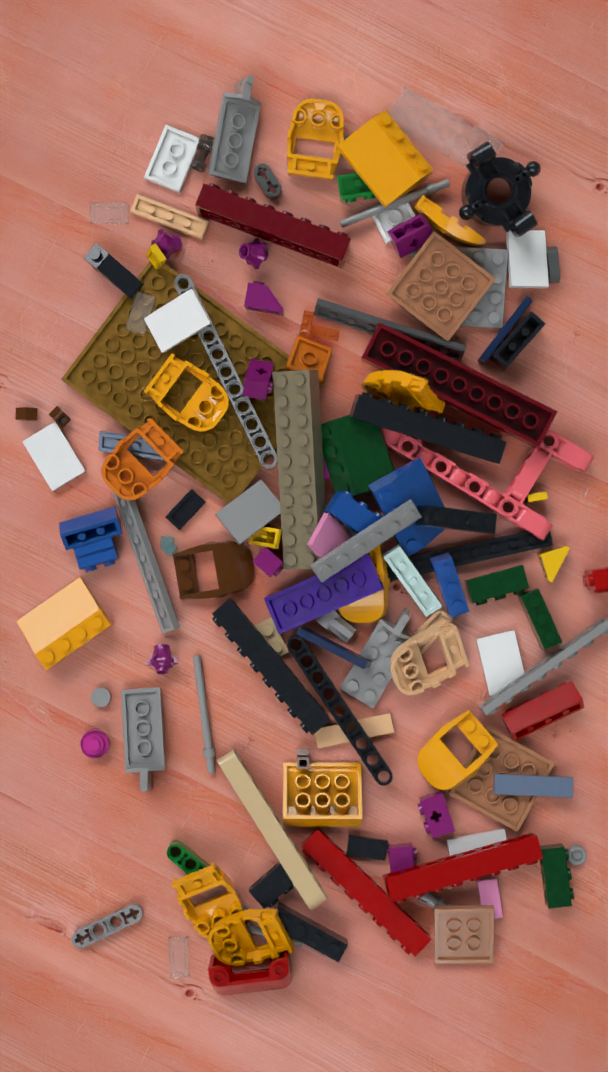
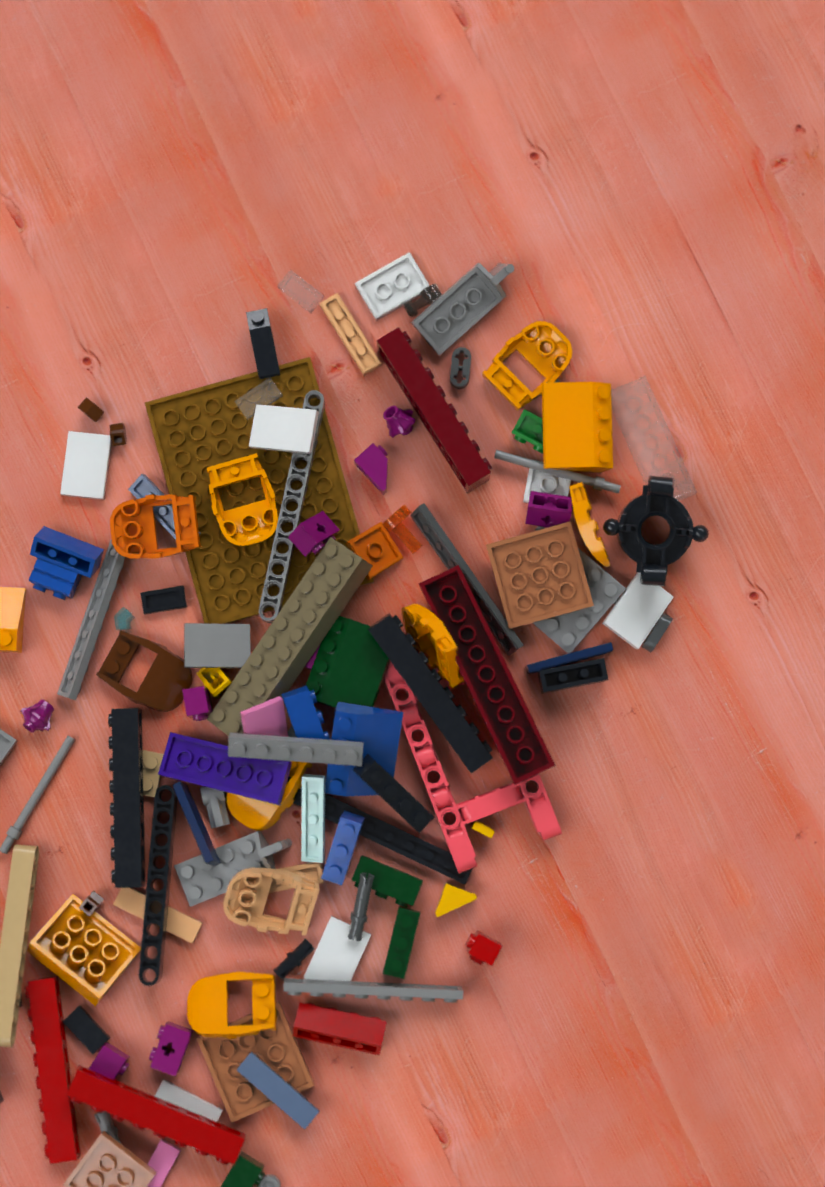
camera: 35 degrees right, 5 degrees down
yellow tile [146,243,166,270] -> none
magenta rock [151,230,182,260] -> none
none -> black pin [273,939,315,980]
none -> dark grey pin [348,873,374,941]

